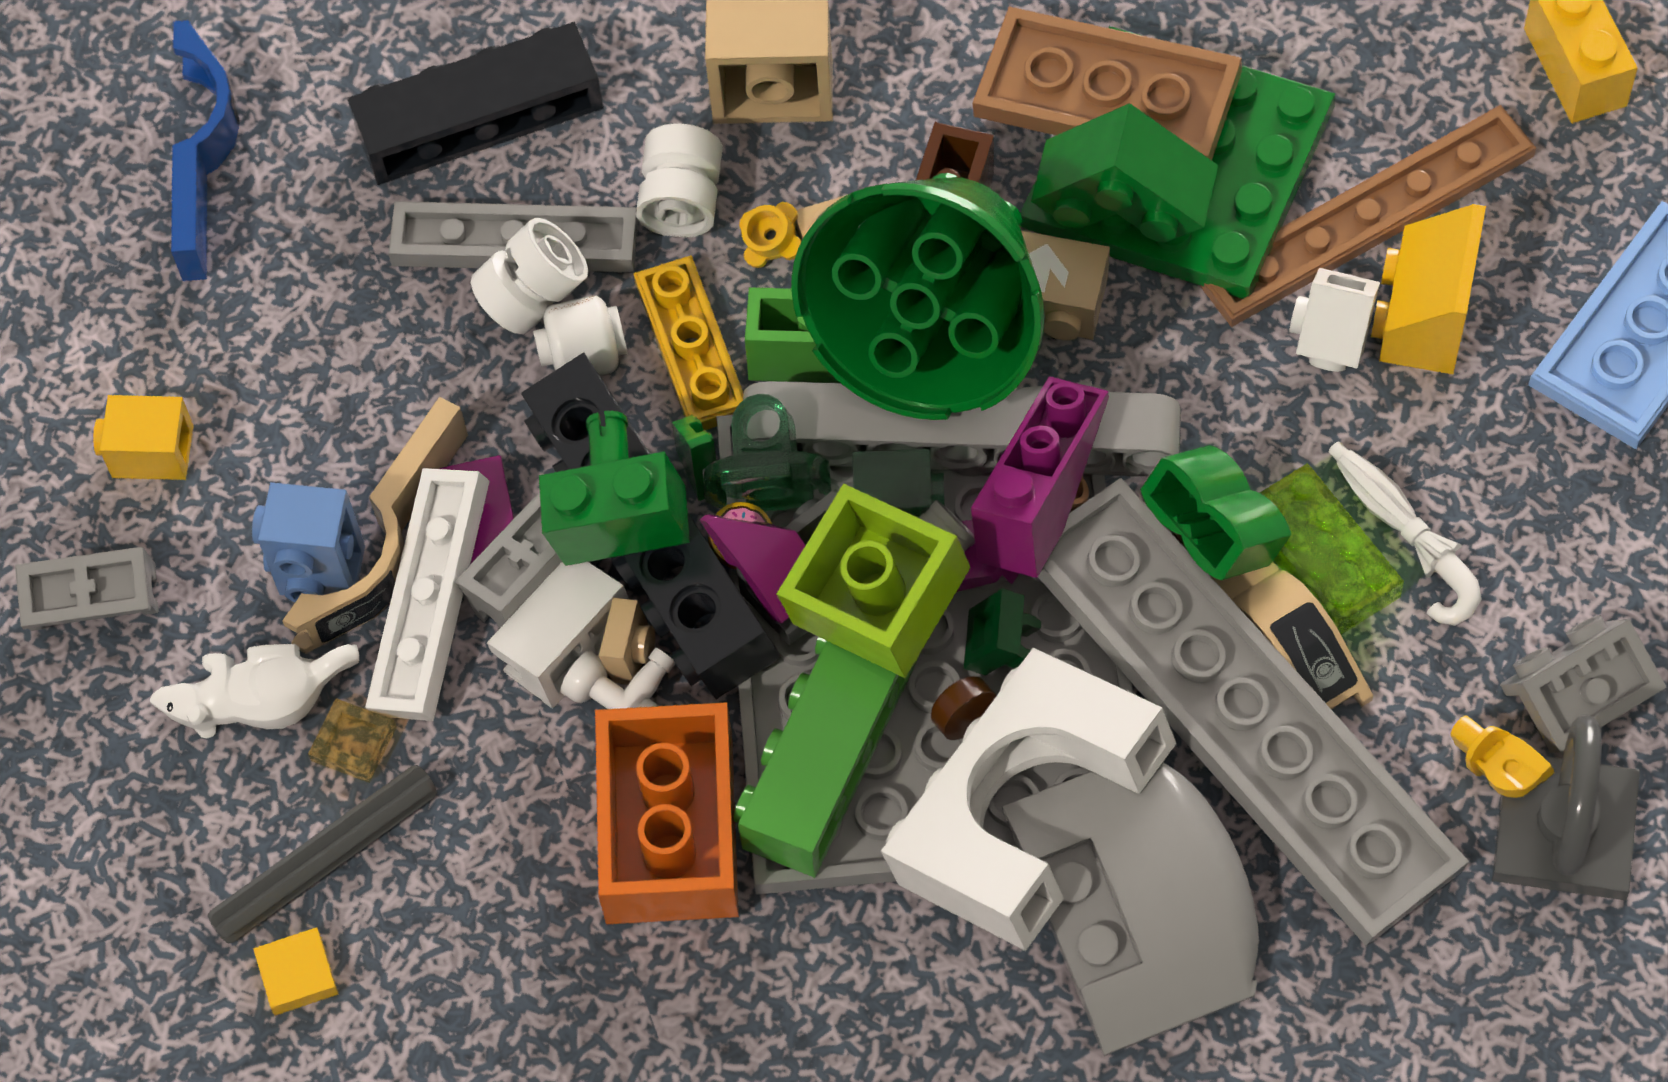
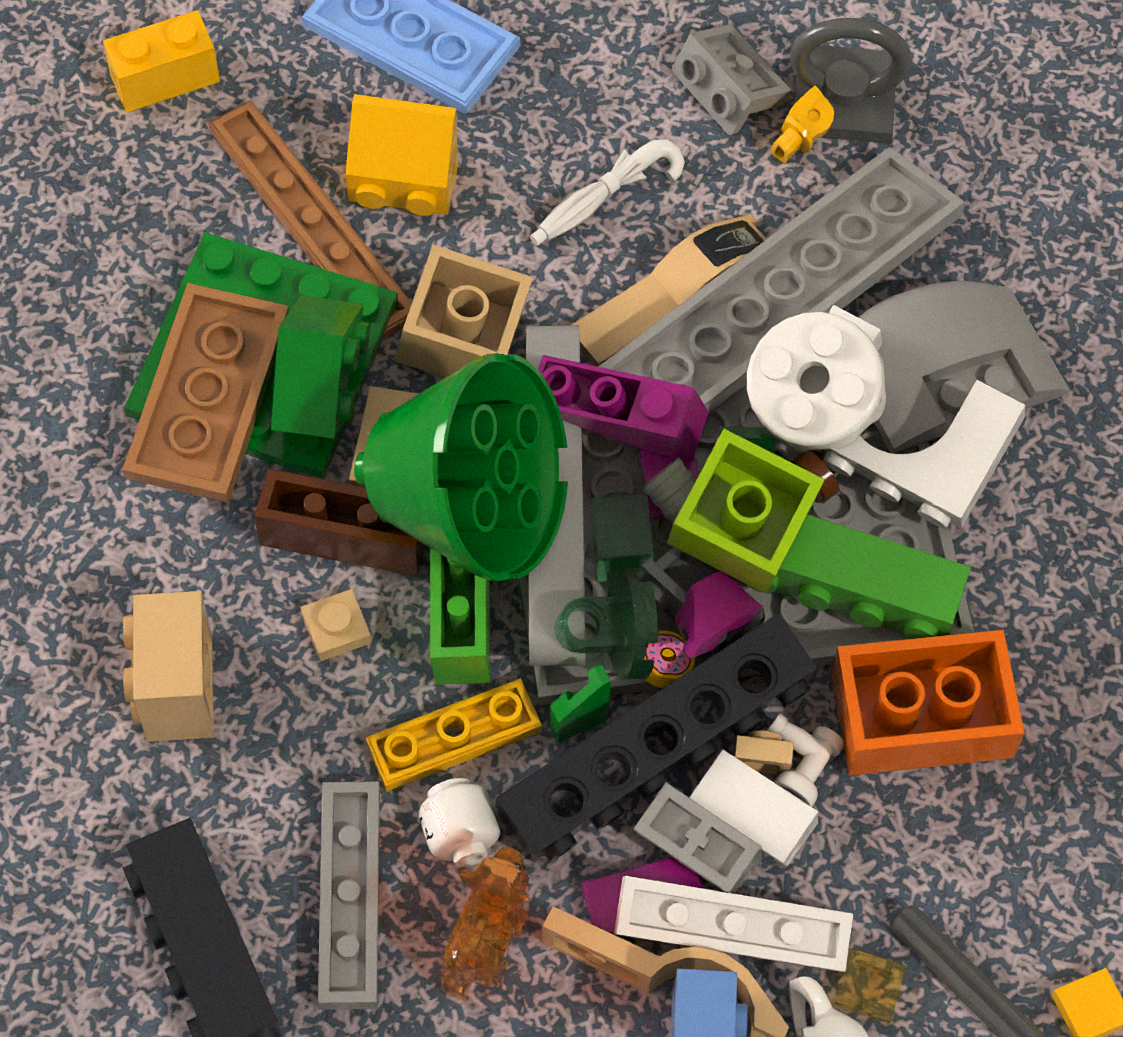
camera: 100 degrees left, 0 degrees up
white wheel [471,218,588,335] -> none
green brick [539,410,690,566] -> none
white wheel [636,123,723,237] -> none
yellow plate [739,202,802,268] -> none
green brick [1140,445,1292,580] -> none
clear neon green piece [1260,463,1404,635] -> none
white brick [1289,268,1380,372] -> none
none -> tan brick [395,245,533,378]
none -> clear orange animal [441,846,530,1001]
none -> white plate [747,312,886,452]

